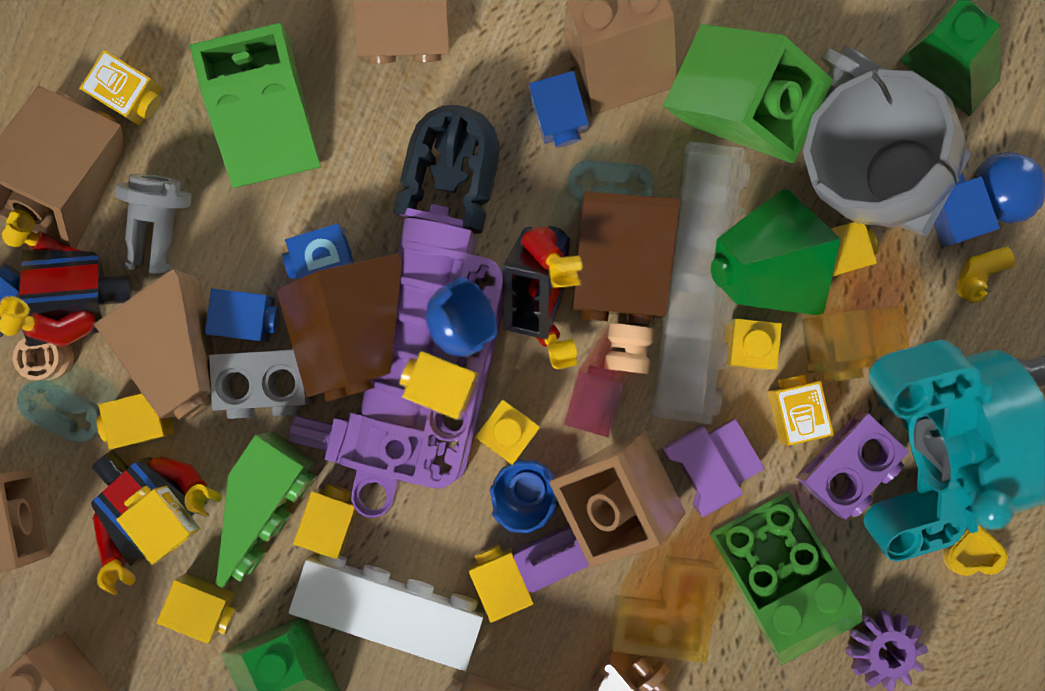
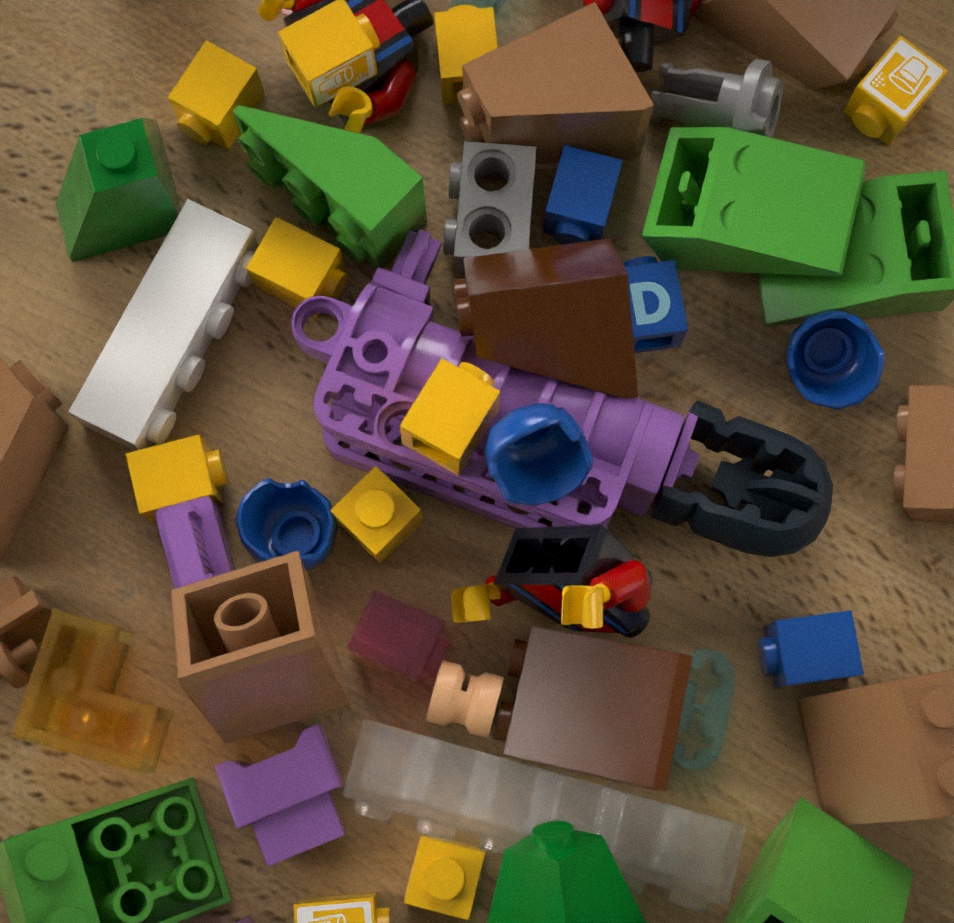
camera: 100 degrees right, 10 degrees down
none -> bright green slope [642,127,866,277]
none -> blue hair [785,310,885,410]

